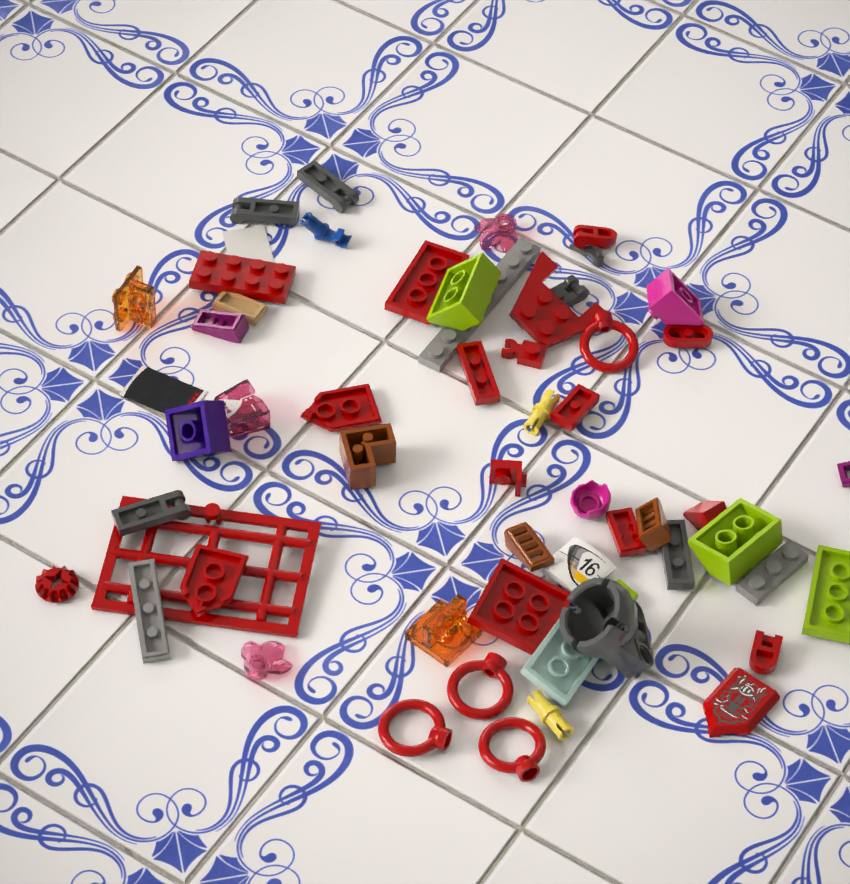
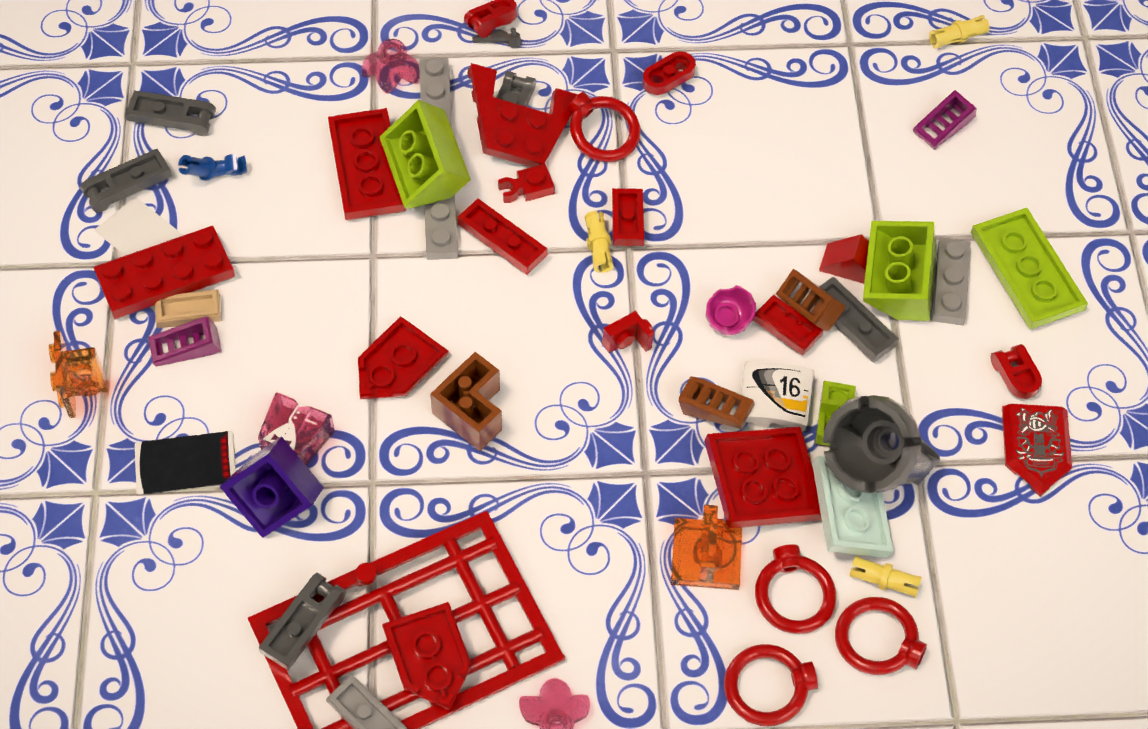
camera: 35 degrees left, 10 degrees up
dark pink slope [646,268,704,326] -> none

